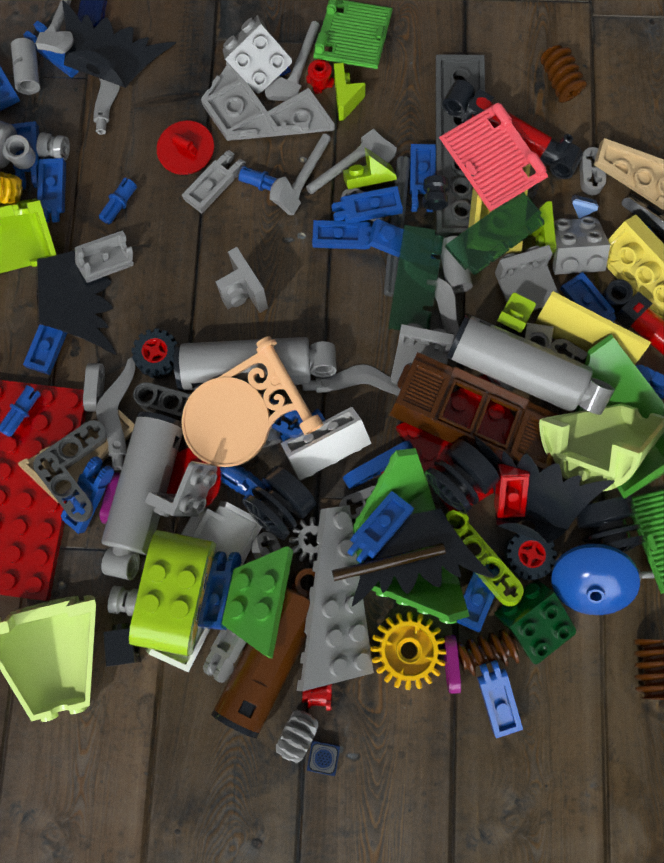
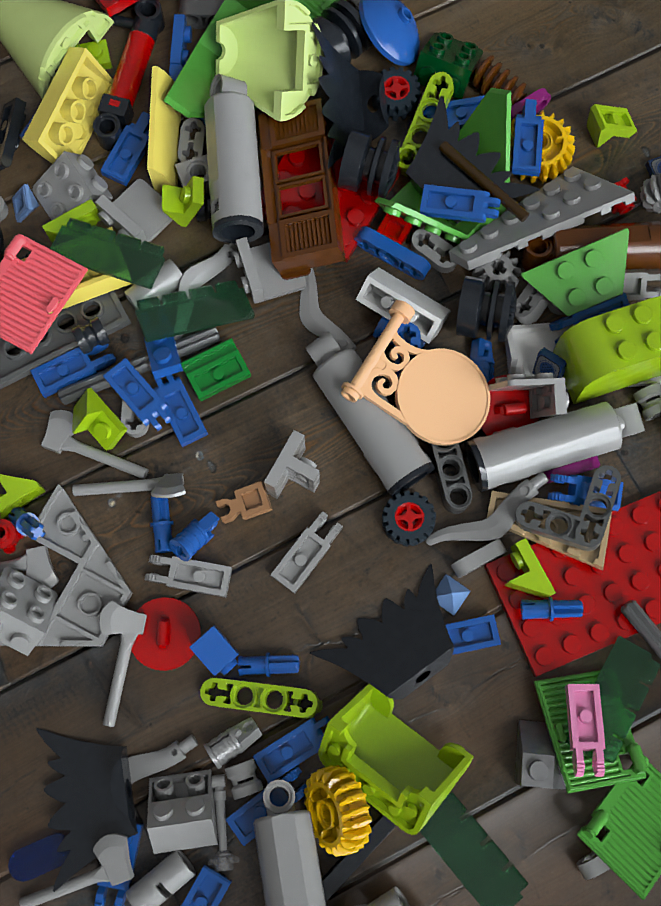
camera: 125 degrees left, 0 degrees up
light grey hinge [75,230,134,283] -> none
hinge [477,660,523,738] -> none
red slope [494,464,530,518] -> none
none -> blue axle [8,507,46,540]
none -> light grey piece [99,600,147,727]
none -> light grey slope [147,769,218,854]
none -> blue hinge [169,511,219,561]
none -> green plate [181,338,251,402]
none -> blue brick [189,625,239,676]
none -> lime beam [200,678,323,719]
none -> light grey hinge [203,717,262,769]
none -> light grey piece [208,774,240,872]
none -> medium nougat plate [216,481,273,524]
none -> light grey hinge [271,512,343,594]
none -> medium blue slope [436,574,471,616]
none -> lime slope [504,538,556,599]
none -> blue hinge [511,99,544,177]
none -> dark blue tile [532,347,567,378]
none -> lime slope [587,104,637,148]

